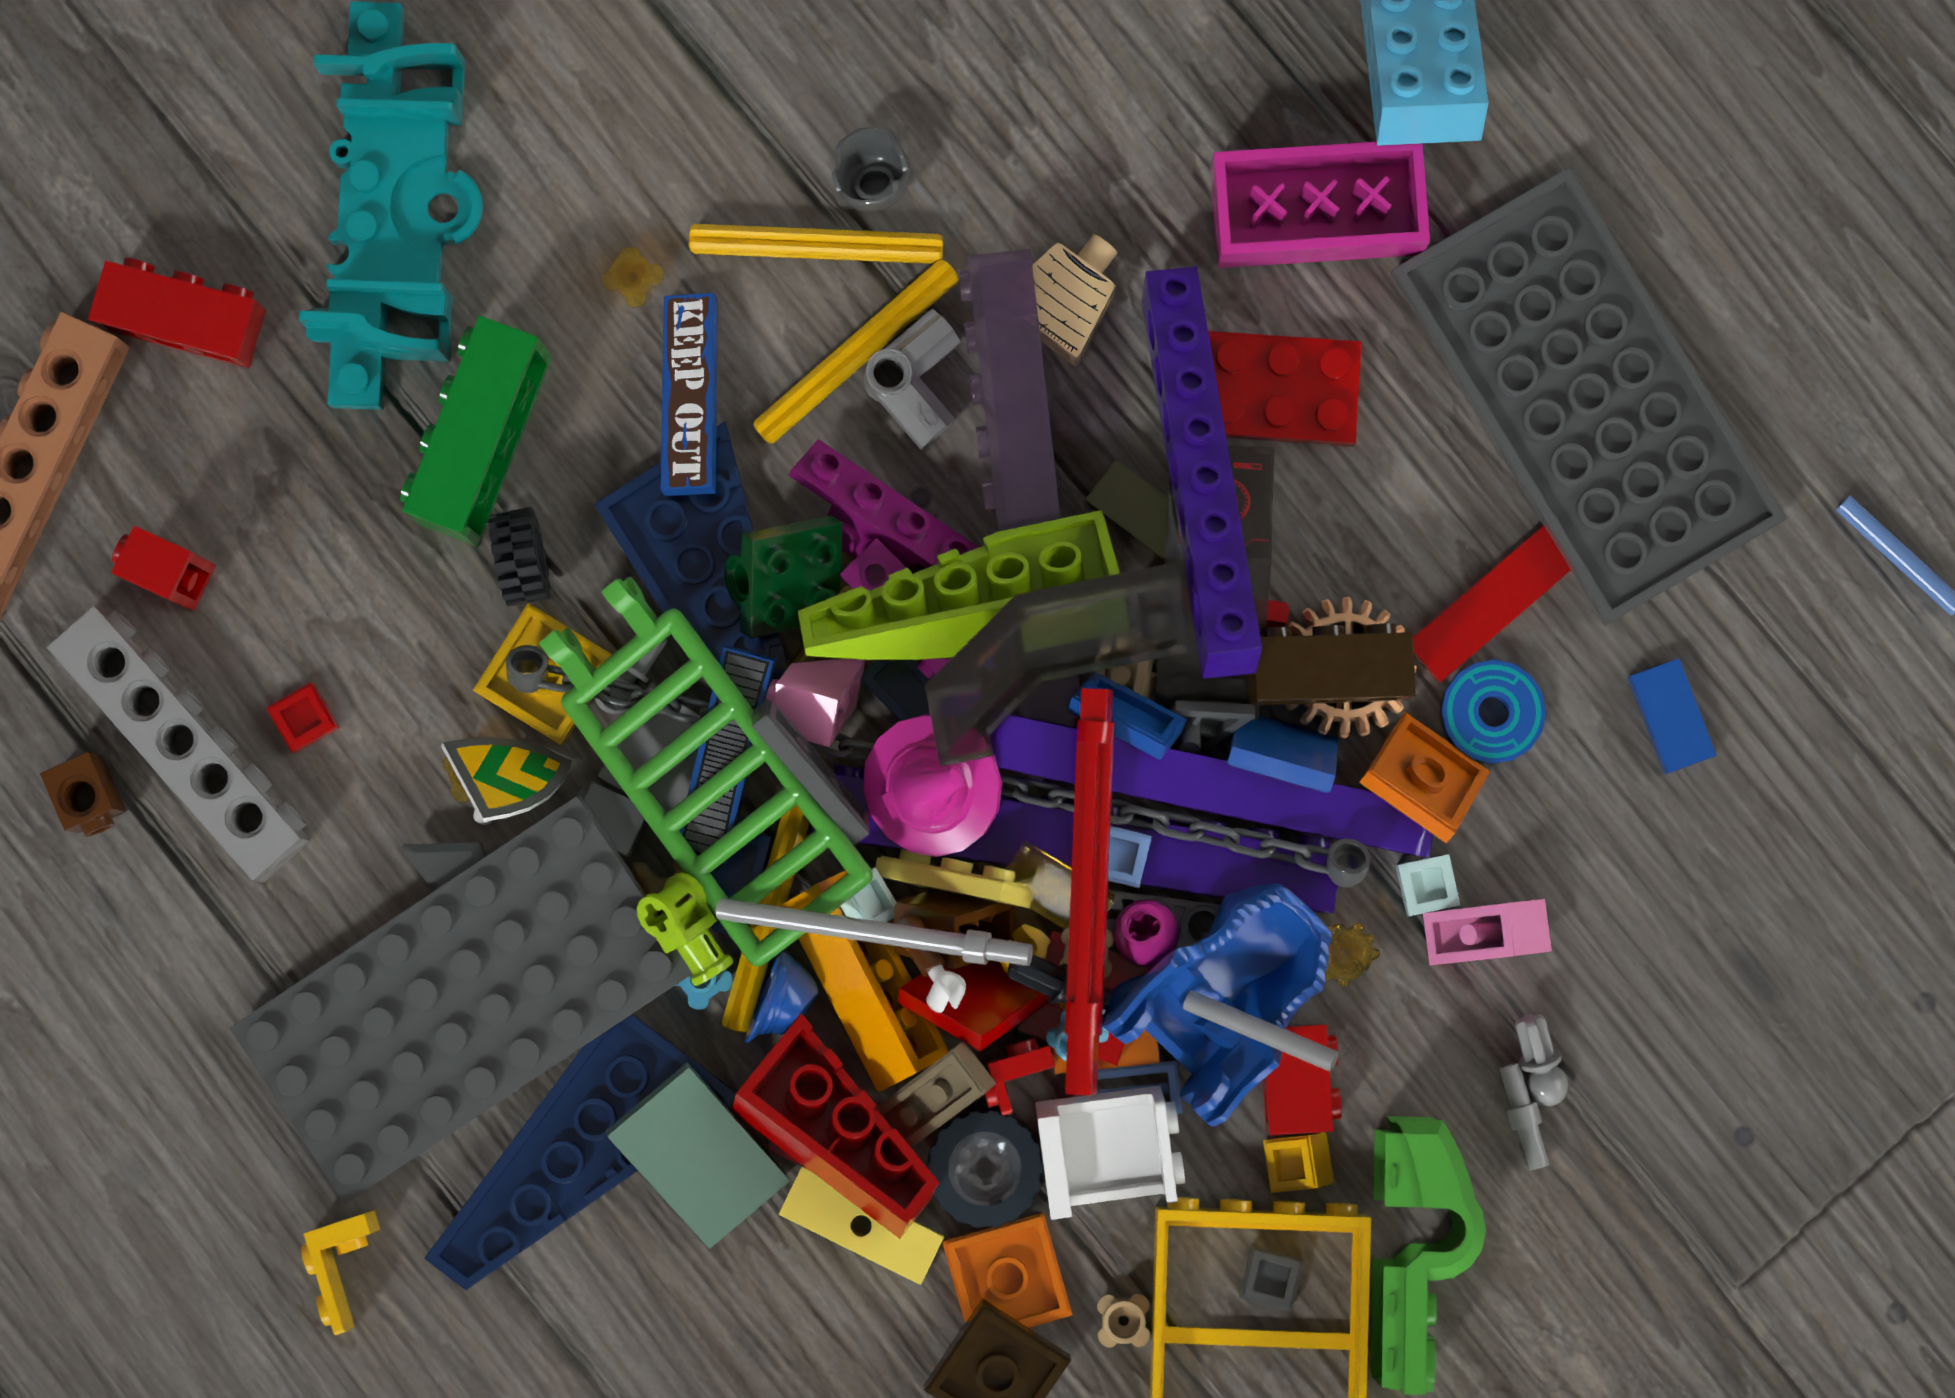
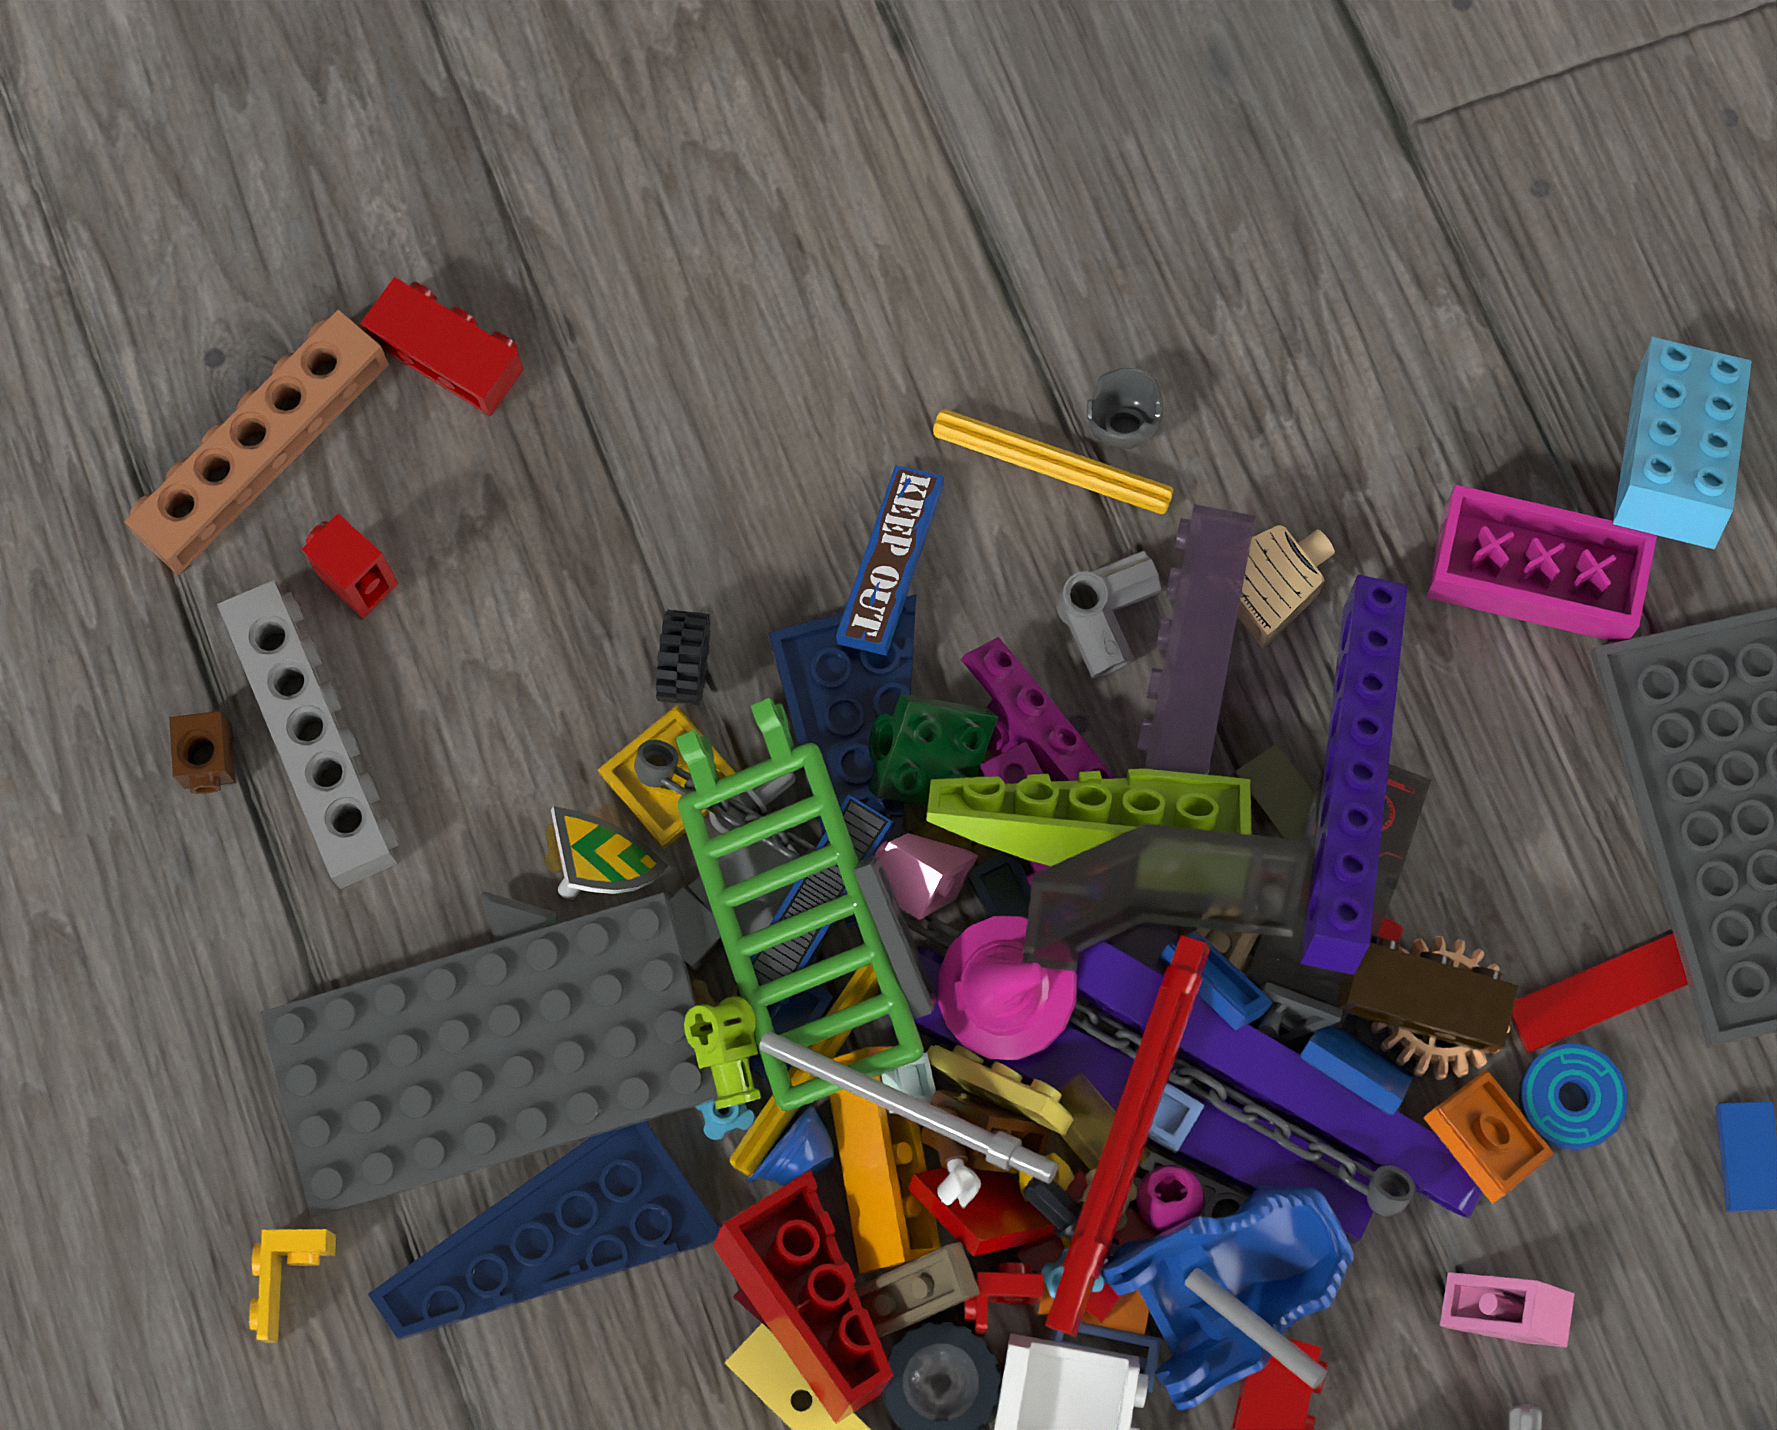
camera: 15 degrees right, 10 degrees down
red tile [266,682,340,754] -> none
teal piece [298,1,483,410] -> none
green brick [400,315,552,547] -> none
clear yellow plate [602,247,664,308] -> none
sand green tile [606,1062,790,1249] -> none
yellow axle [753,259,958,444] -> none
red plate [1208,331,1362,447] -> none
clear yellow animal [1325,923,1380,987] -> none
light aqua tile [1396,854,1460,917] -> none

